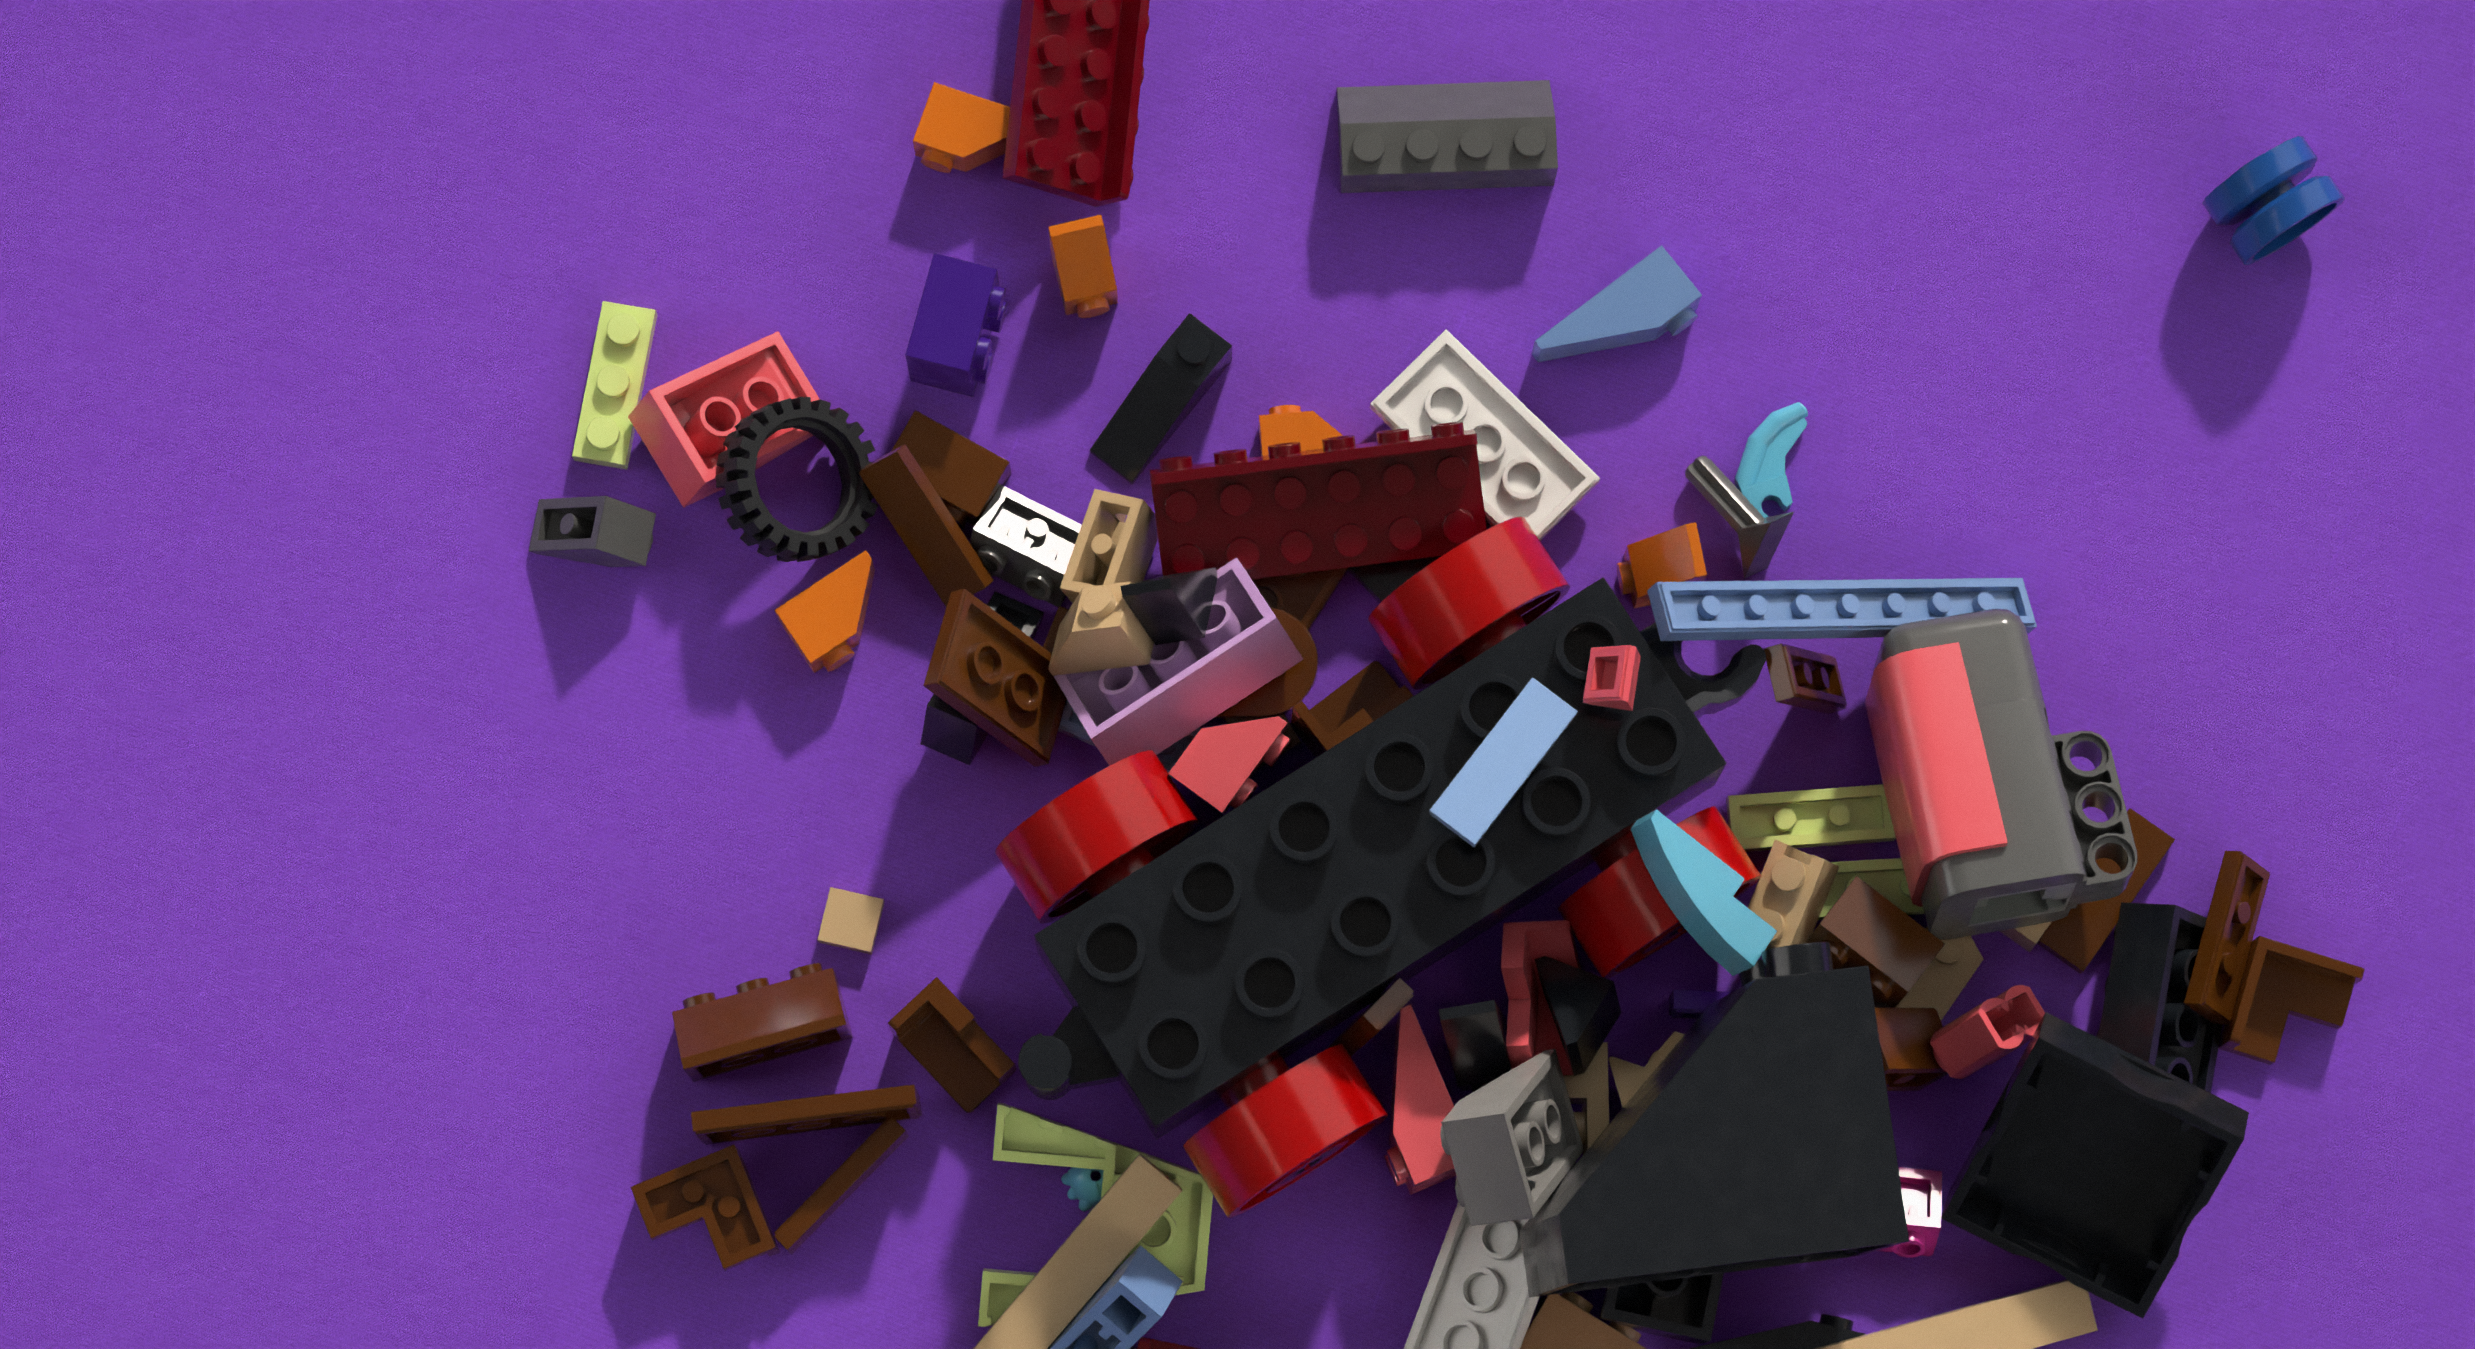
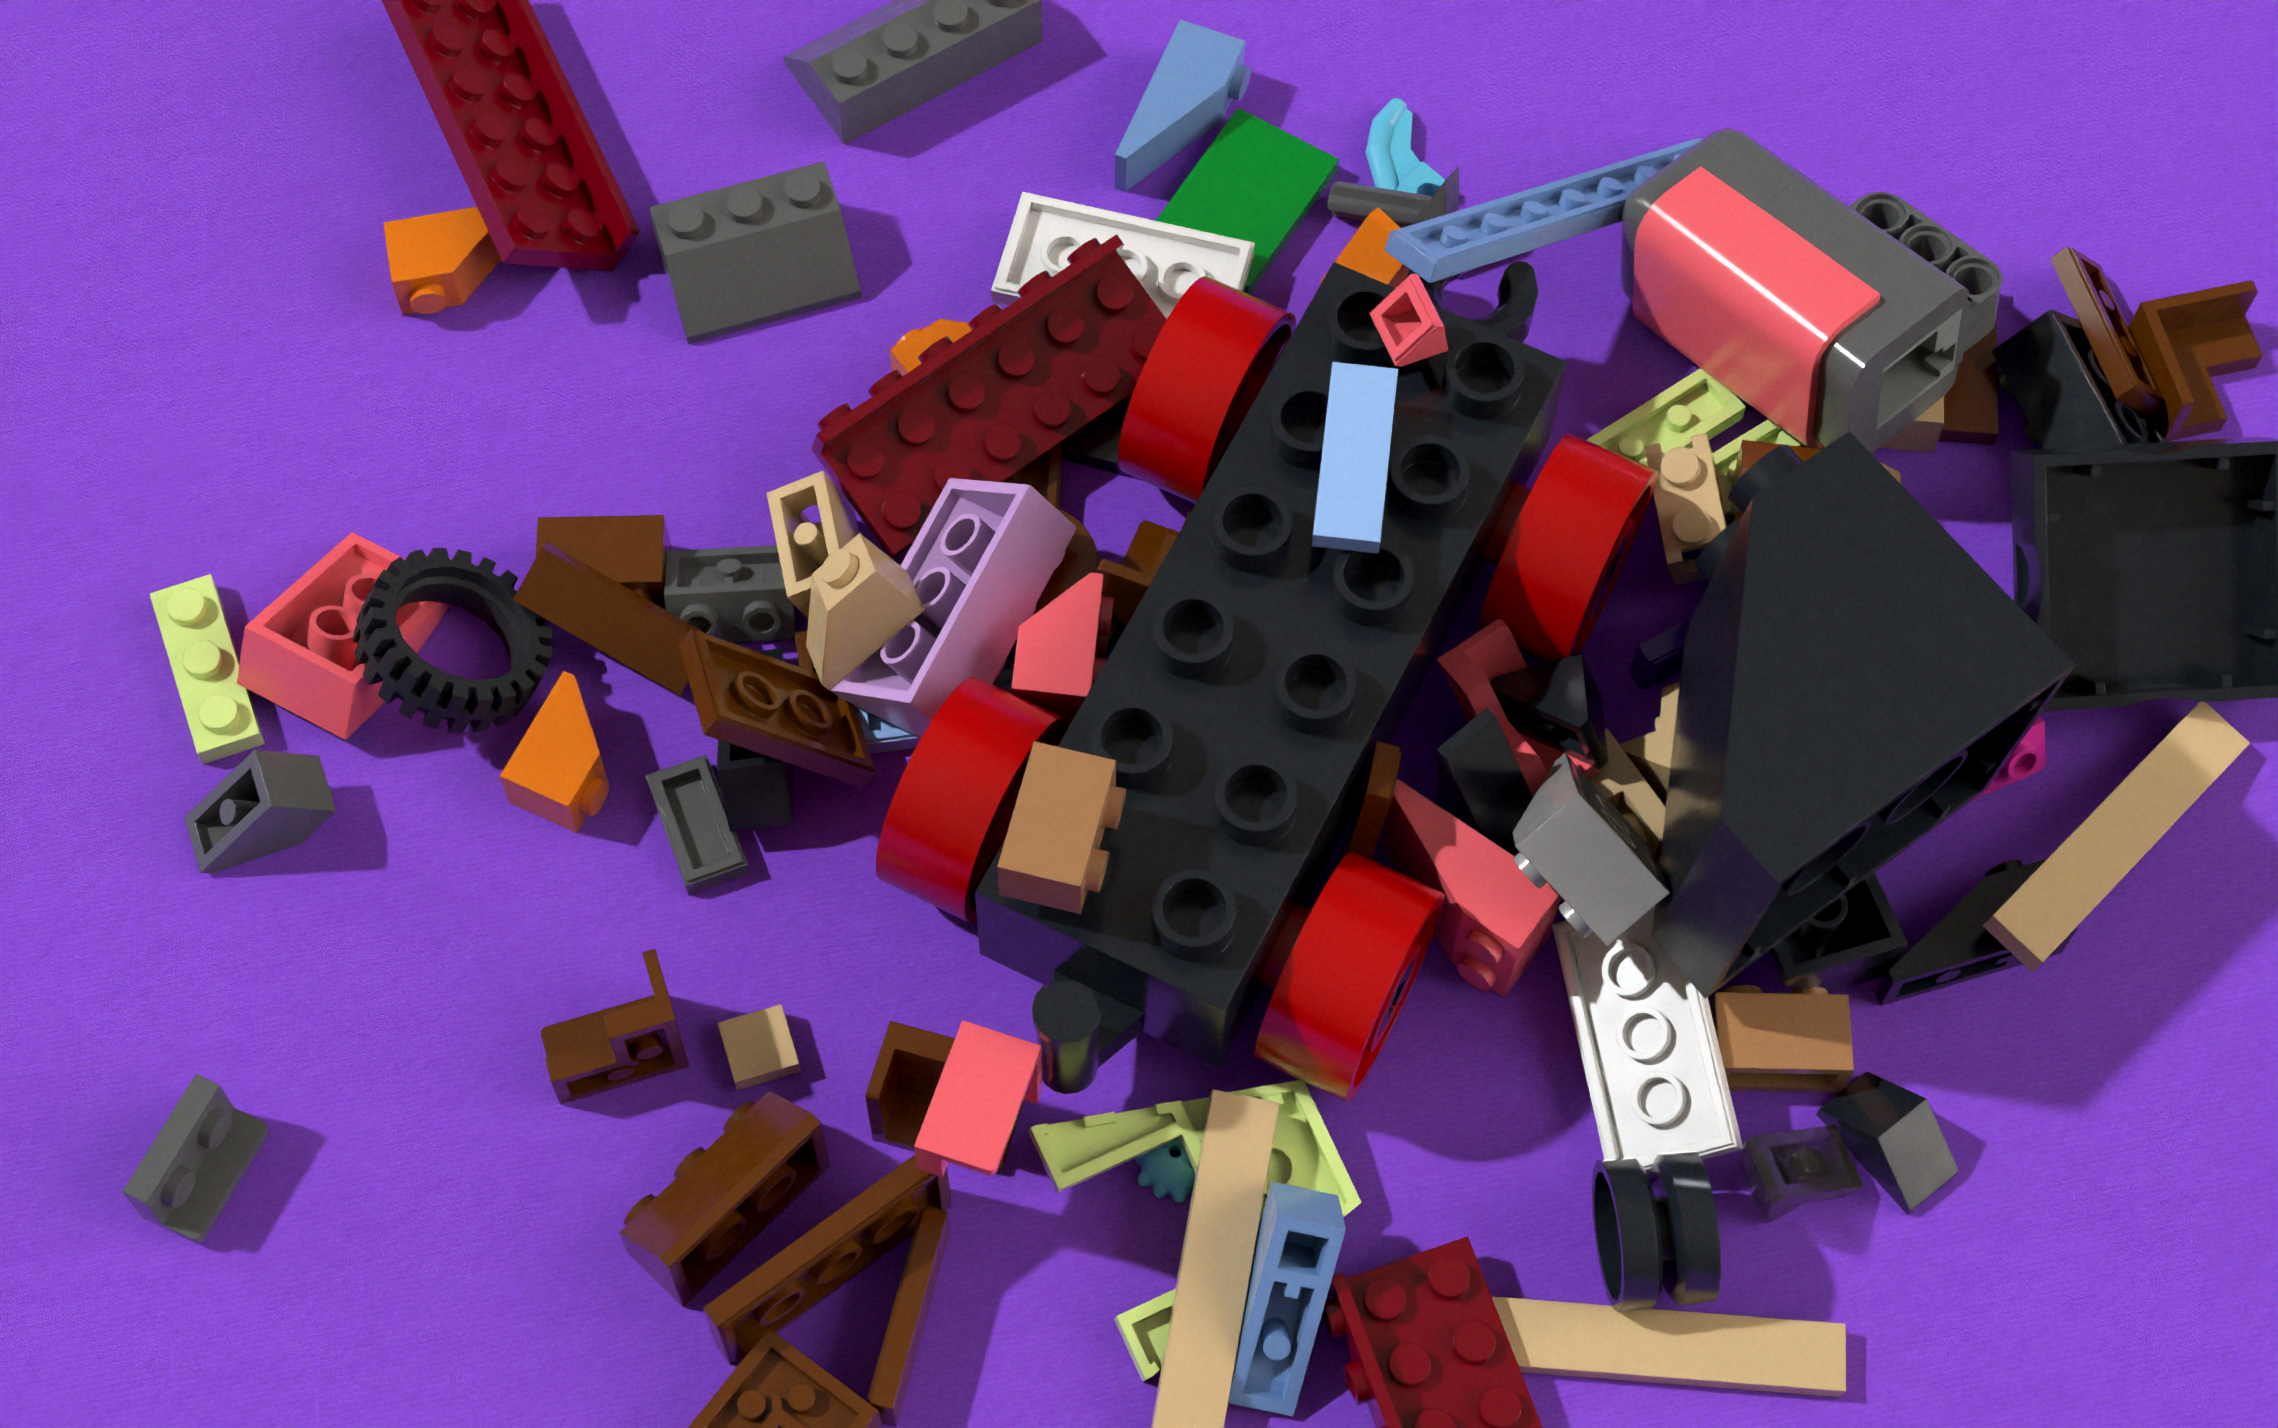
camera: 30 degrees left, 15 degrees down
dark purple brick [905,253,1008,397] -> none
orange slope [1048,215,1118,318] -> none
black slope [1090,313,1232,484] -> none
black slope [1121,567,1218,645] -> none
medium azure slope [1631,809,1777,976] -> none
tile [1763,643,1847,714] -> none
coral brick [1930,985,2045,1079] -> none
none -> dark grey bracket [122,1074,269,1244]
none -> reddish brown panel [541,949,689,1105]
none -> dark grey tile [645,755,750,895]
none -> dark grey slope [649,161,862,344]
none -> coral panel [914,1020,1042,1177]
none -> medium nougat piece [997,741,1126,914]
none -> green tile [1156,108,1339,295]

